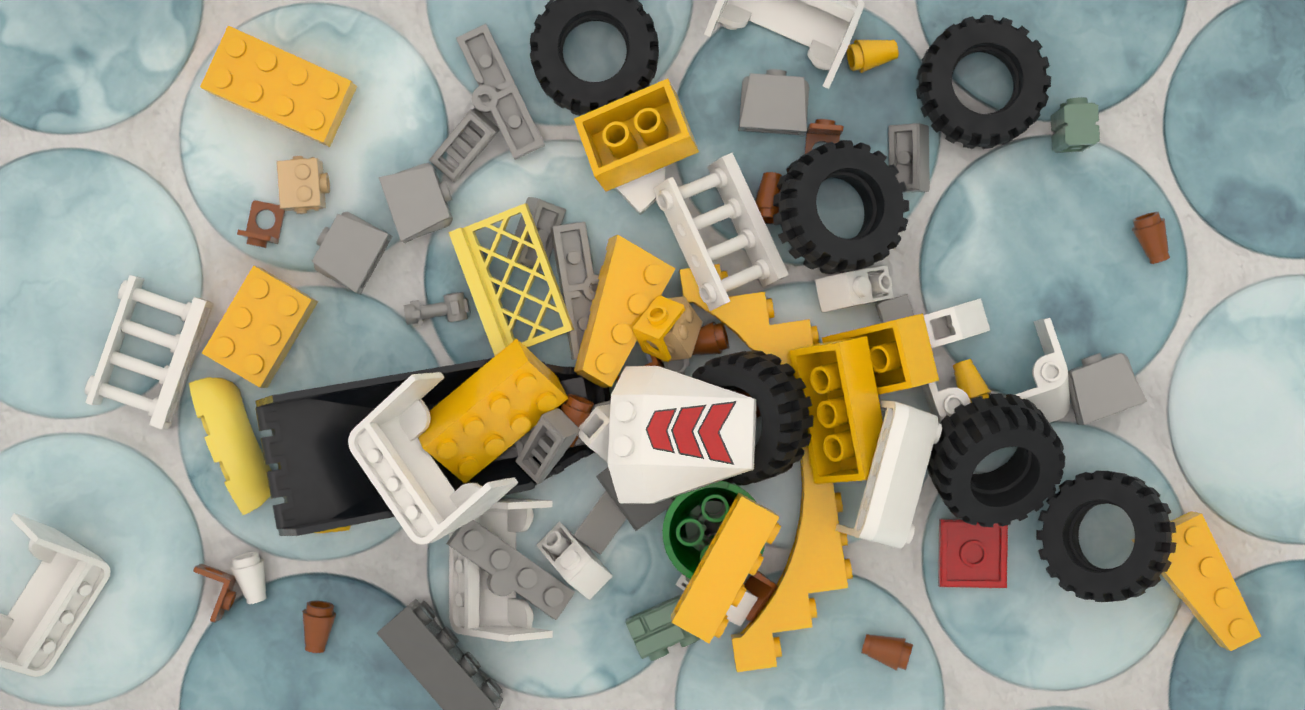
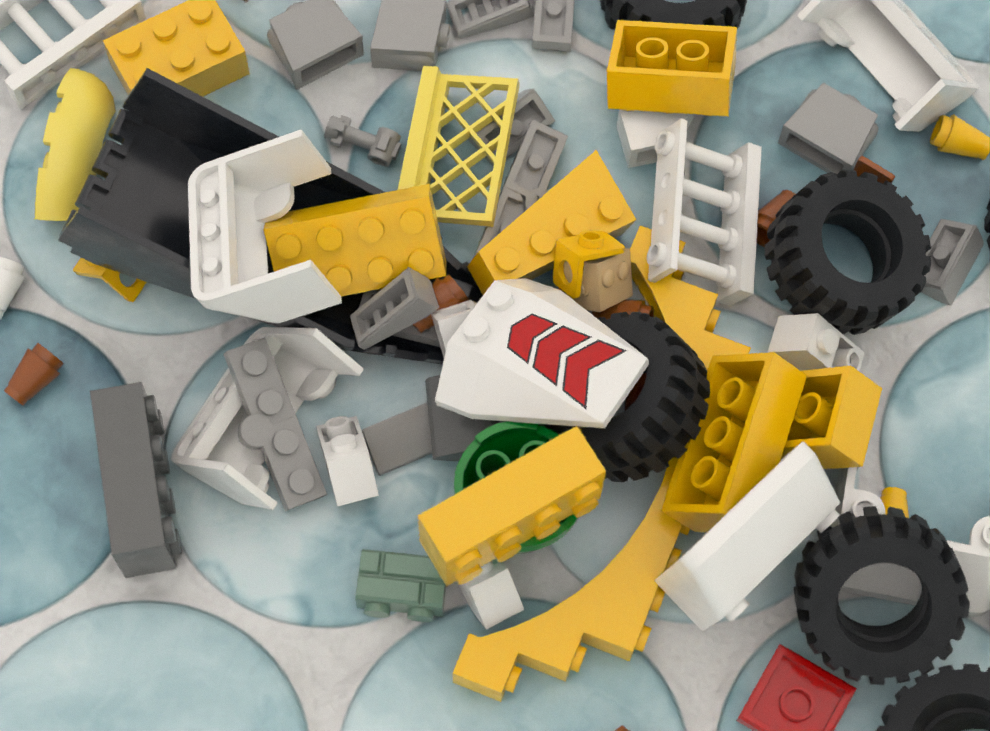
camera: 25 degrees right, 20 degrees down
dark orange bracket [744,571,778,622] -> none
white slope [924,298,990,348] -> none

